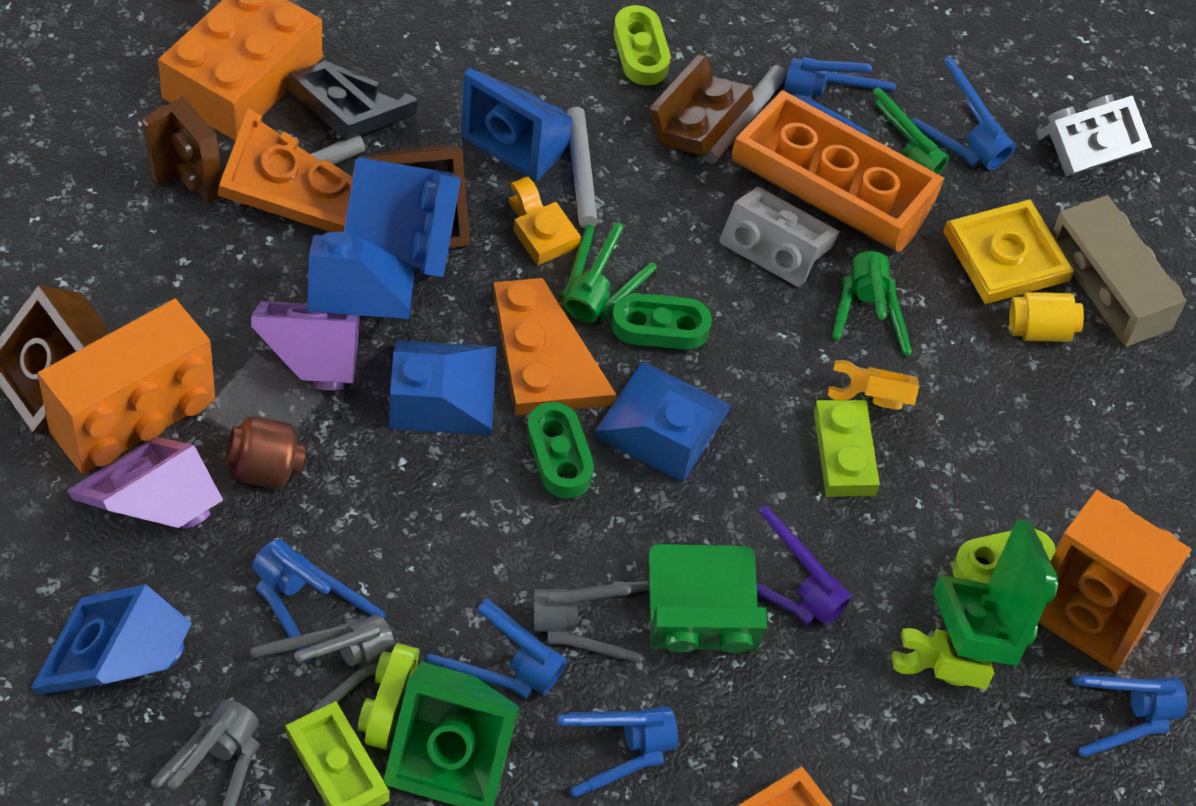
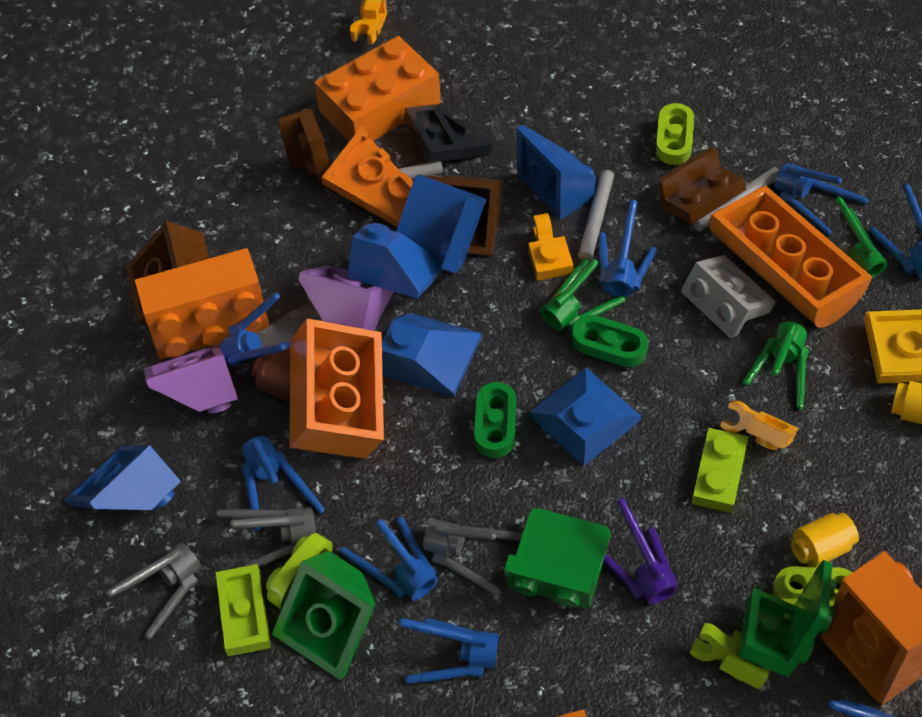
camera: 30 degrees right, 0 degrees up
orange wing [493,278,616,415] -> none
none -> blue plant [220,293,290,367]
none -> orange brick [290,319,384,459]
none -> blue plant [598,199,657,297]
none -> yellow brick [791,512,859,567]

